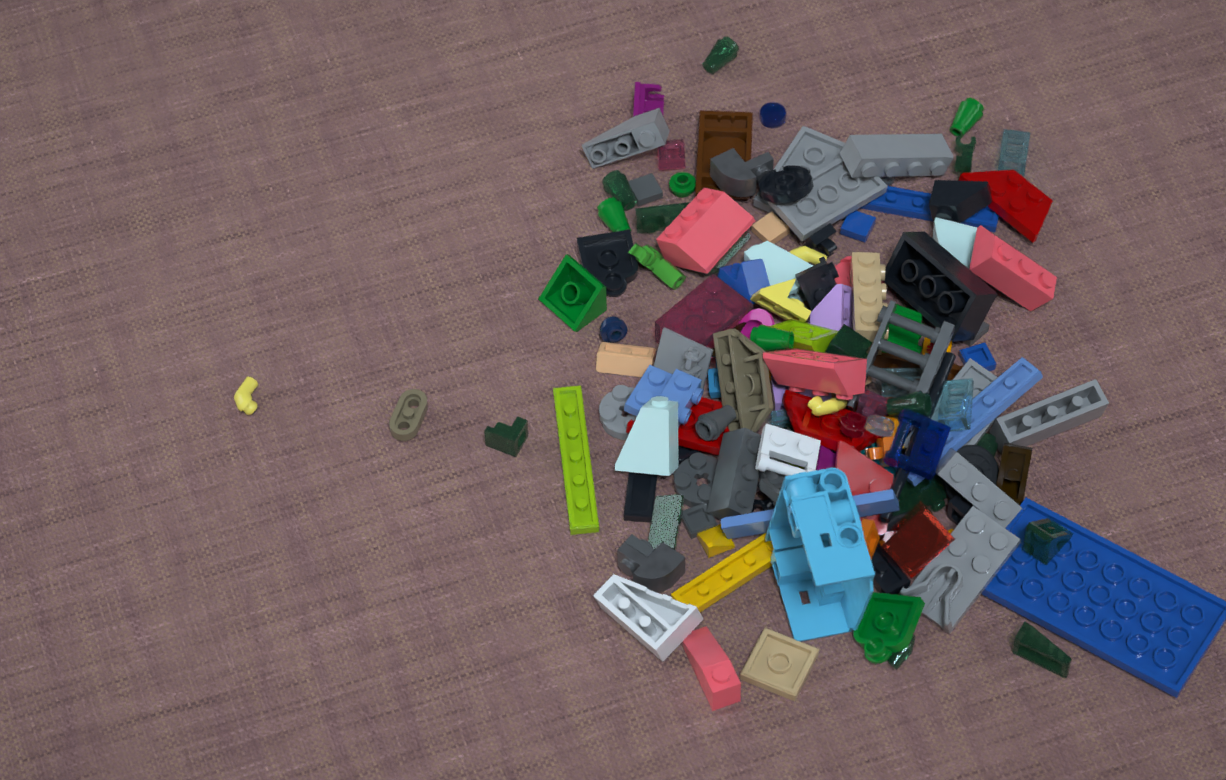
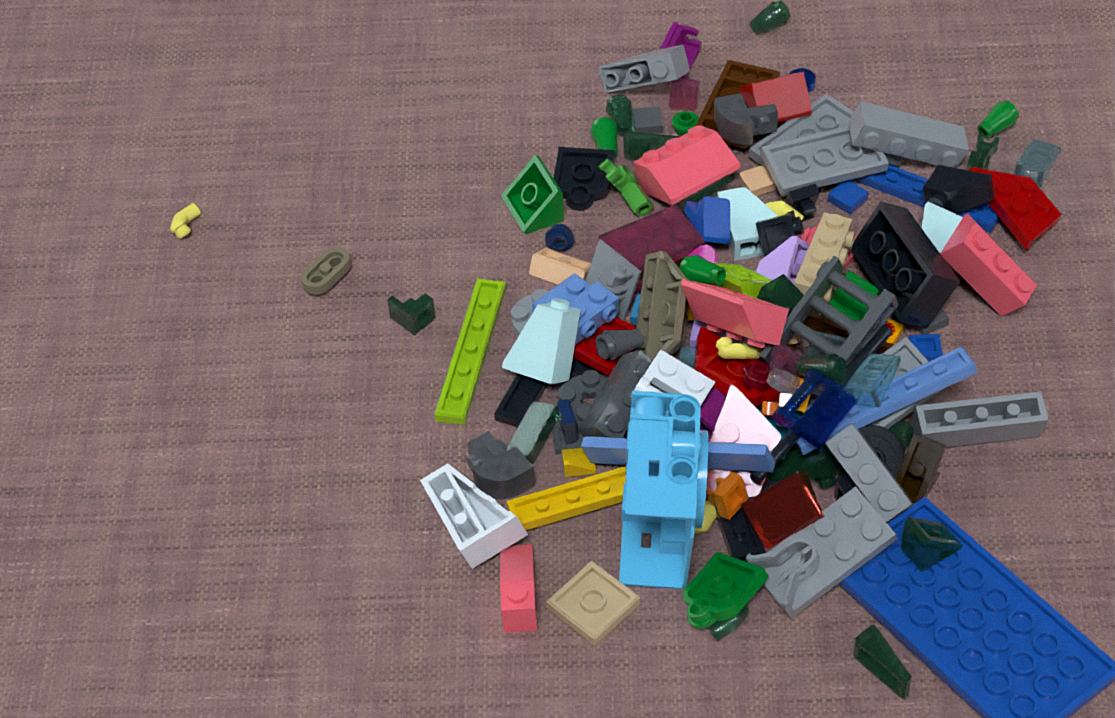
camera: 20 degrees right, 5 degrees down
light yellow slope [750,279,811,322] -> none
black tile [759,165,814,204] -> none
none -> dark blue tile [557,399,578,445]
none -> slope [739,72,812,123]

